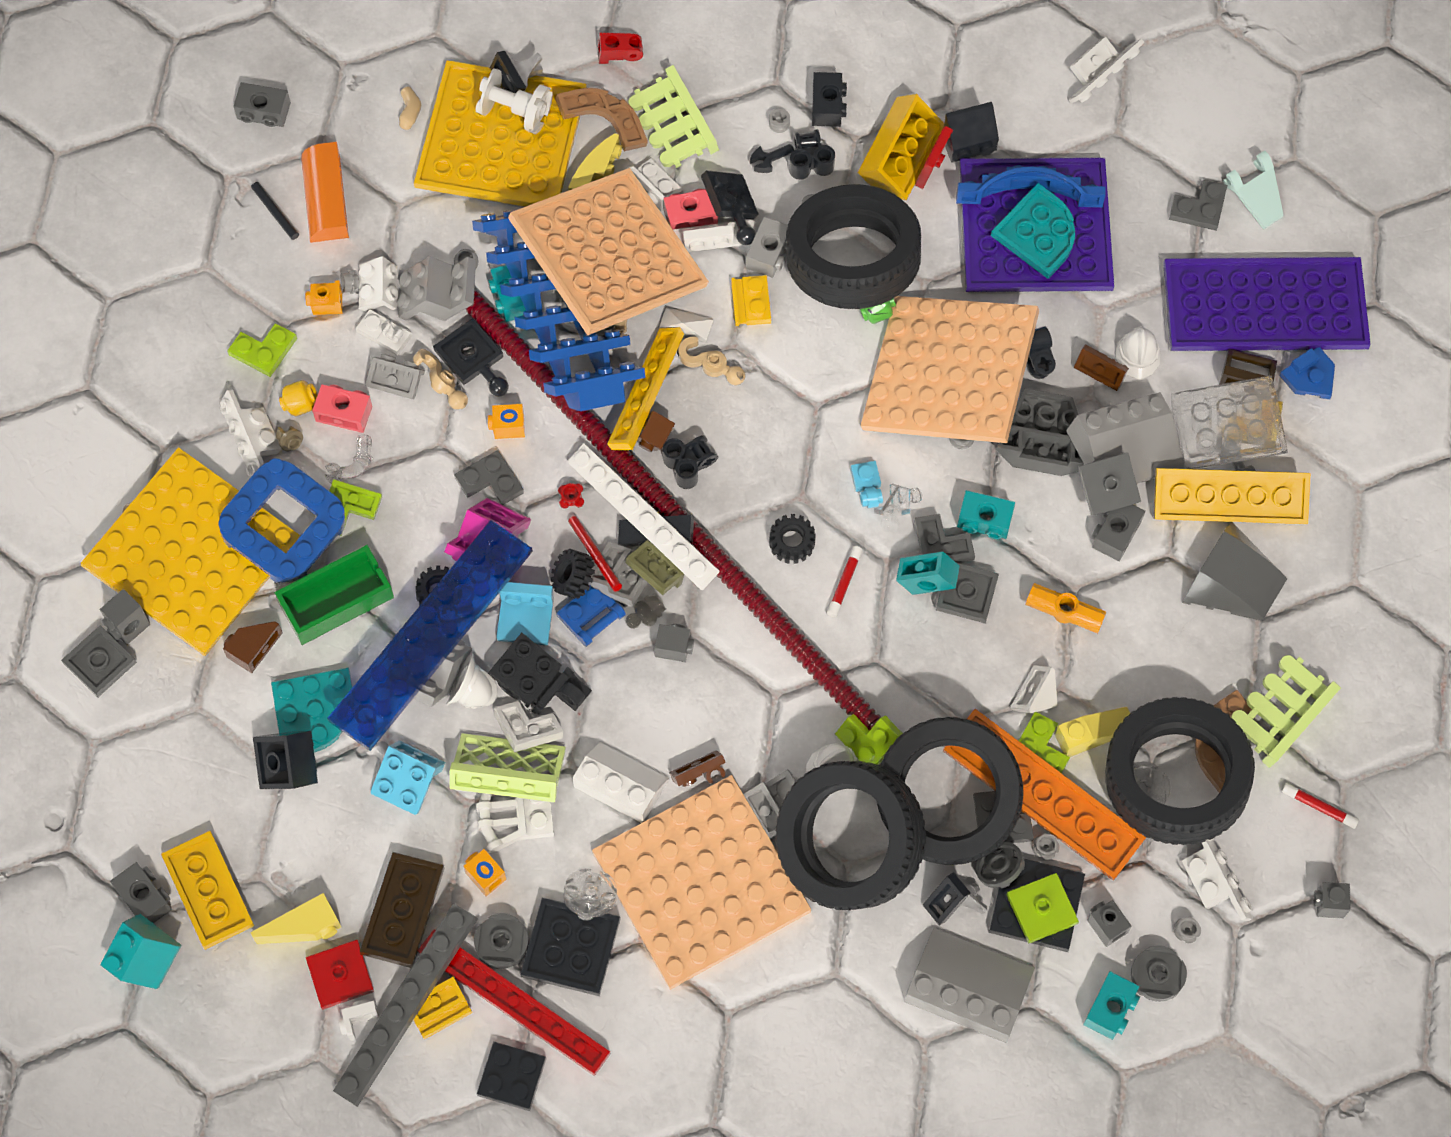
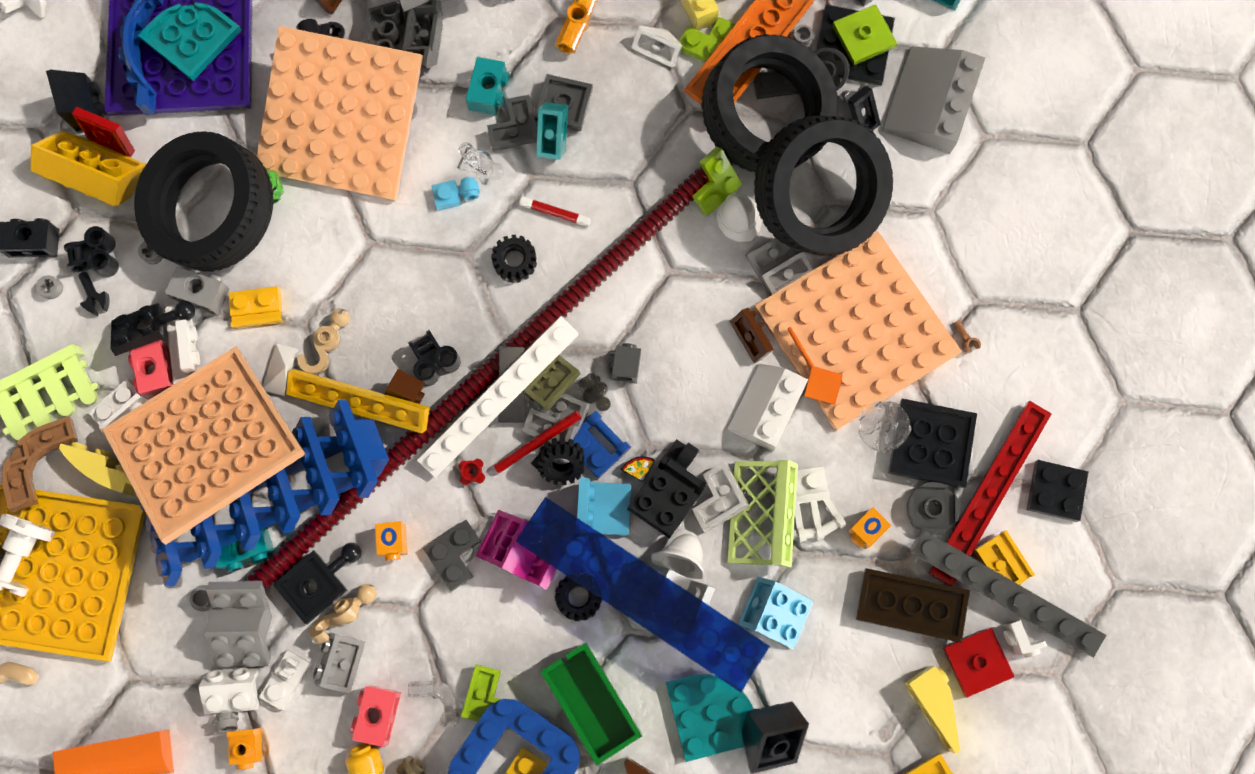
camera: 90 degrees left, 10 degrees up
none -> tile [621,456,655,483]
none -> orange piece [787,327,843,405]
none -> medium nougat hand [954,320,981,353]

